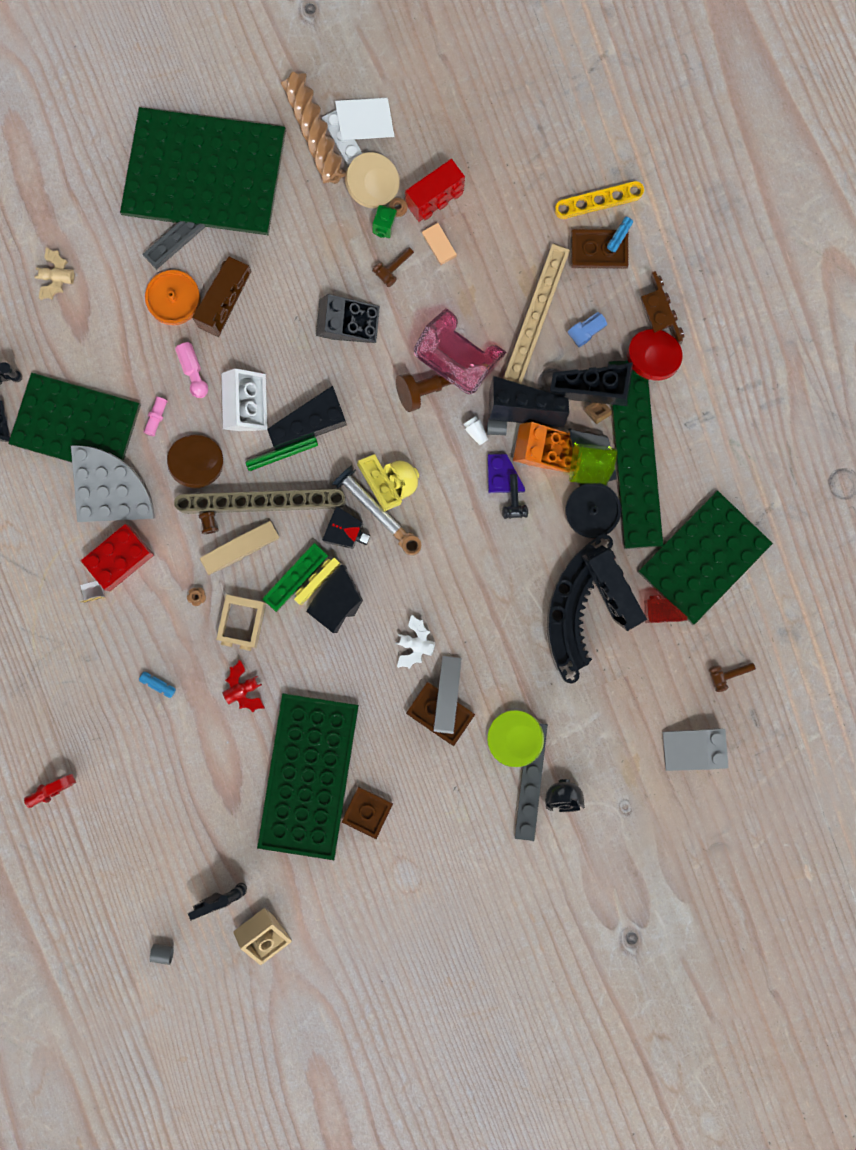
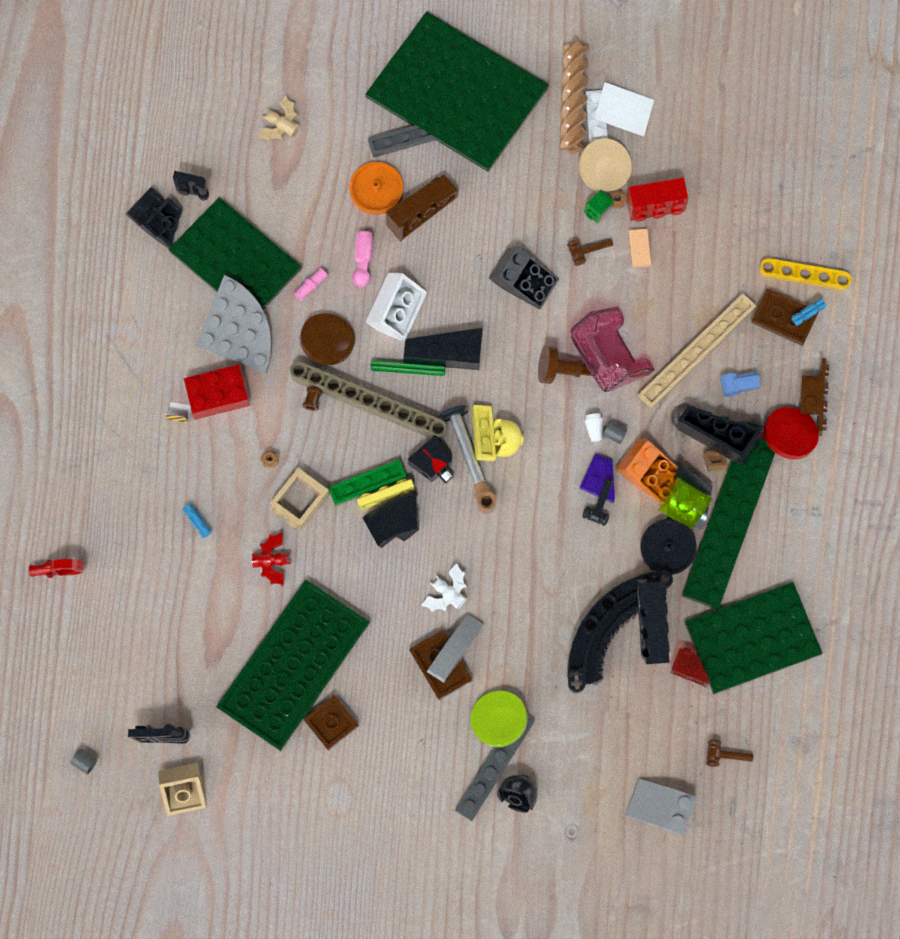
camera: 25 degrees right, 10 degrees down
tan slope [200,521,279,576] -> none
black wedge [489,376,569,428] -> none

